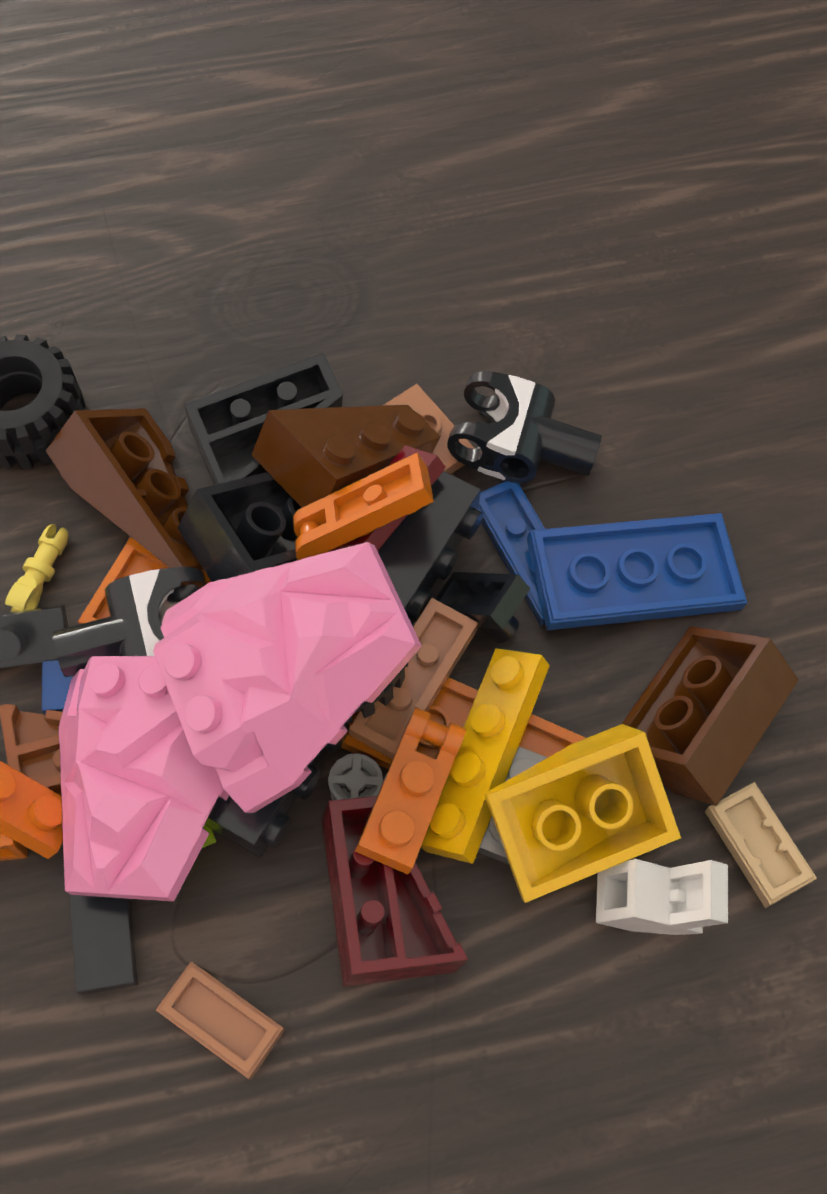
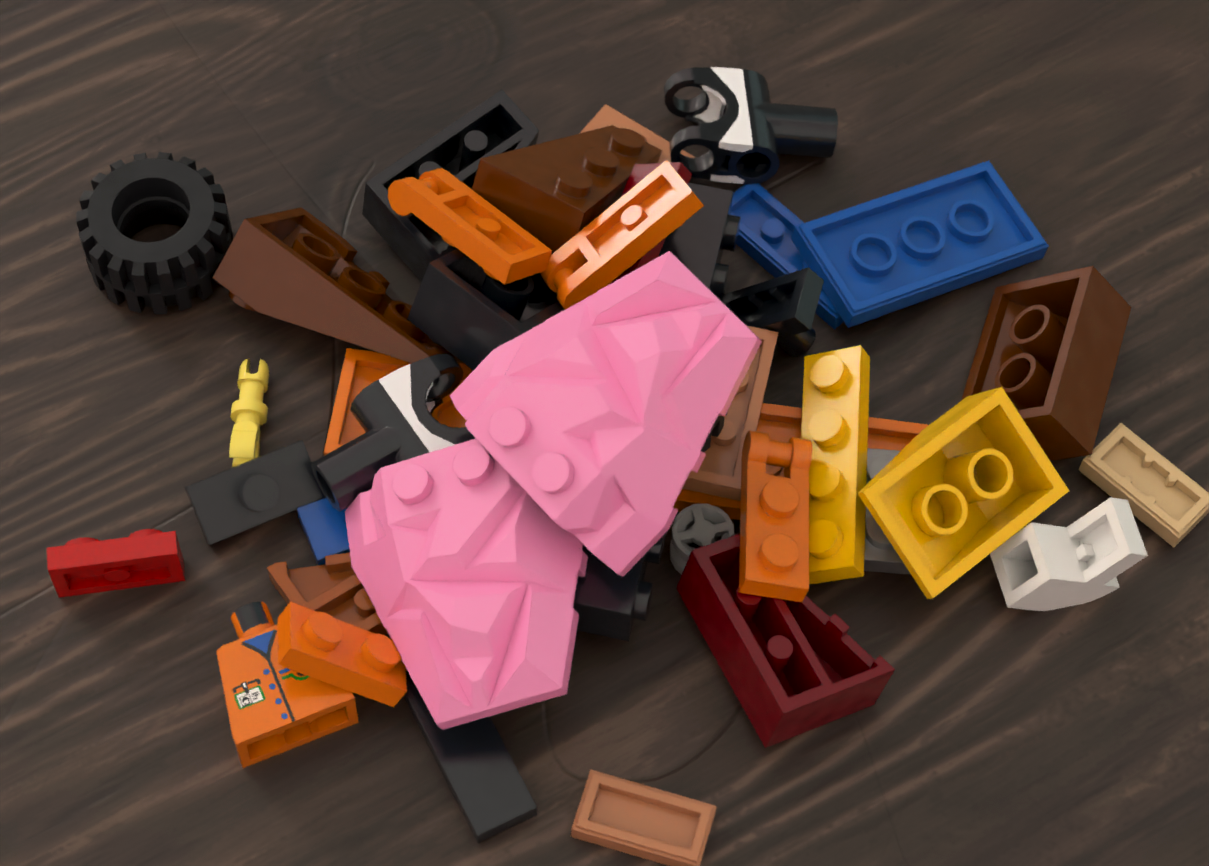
camera: 20 degrees left, 5 degrees down
none -> orange plate [388,168,552,285]

